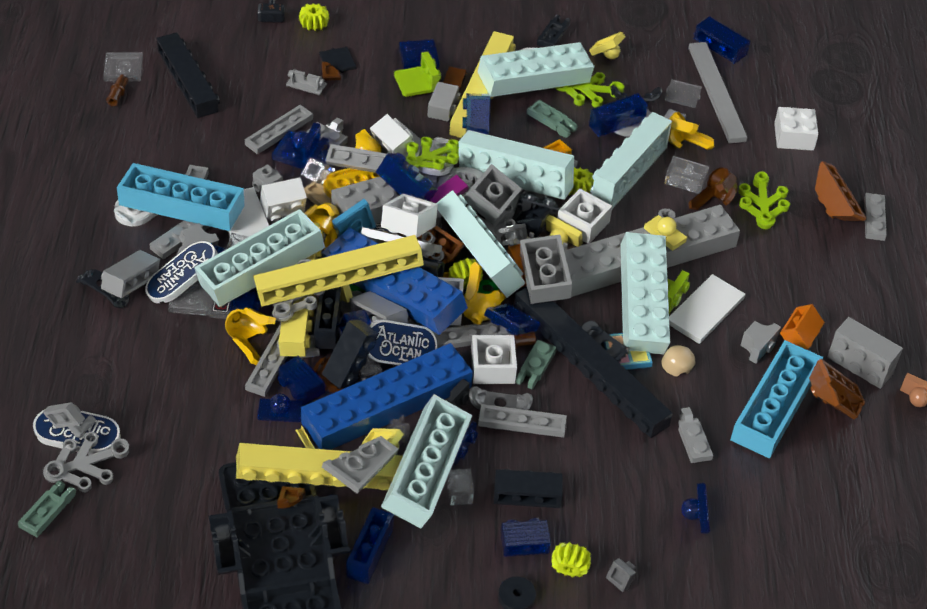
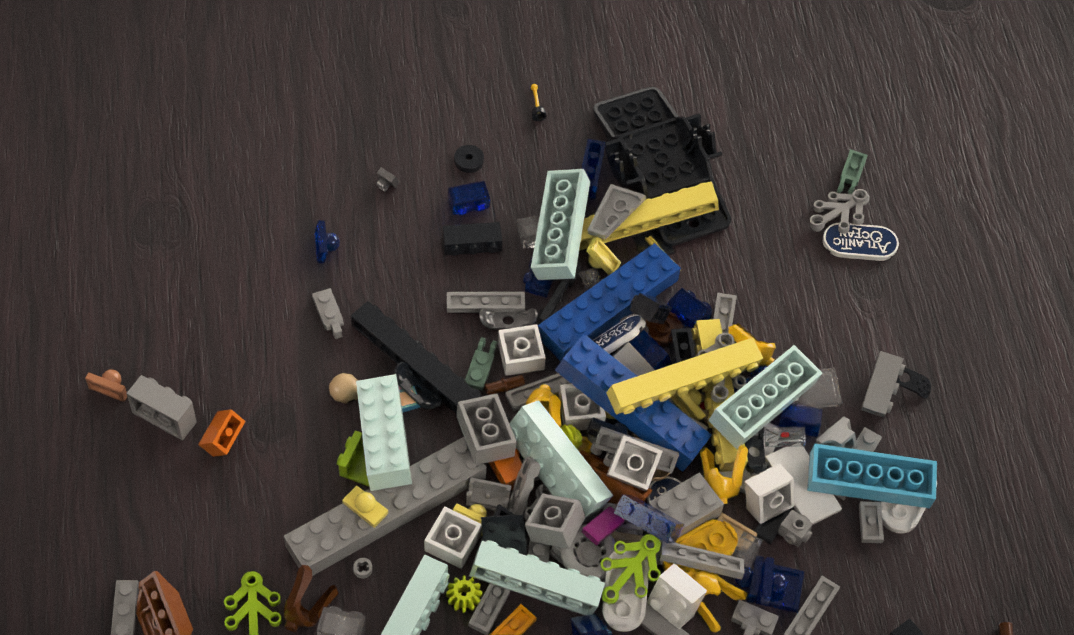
camera: 170 degrees right, 10 degrees up
light grey plate [43,402,96,438] -> none
tile [145,241,218,303] -> none
clear blue tile [258,393,303,422] -> none
reddish brown tile [277,486,305,508] -> none
dark azure tile [332,199,376,237] -> none
clear blue plate [484,304,540,336] -> none
neon yellow gear [552,542,591,578] -> none
white tile [669,274,745,344] -> none
medium azure brick [730,340,823,459] -> none
light grey brick [741,321,781,364] -> none
dark orange wedge [809,359,865,419] -> none

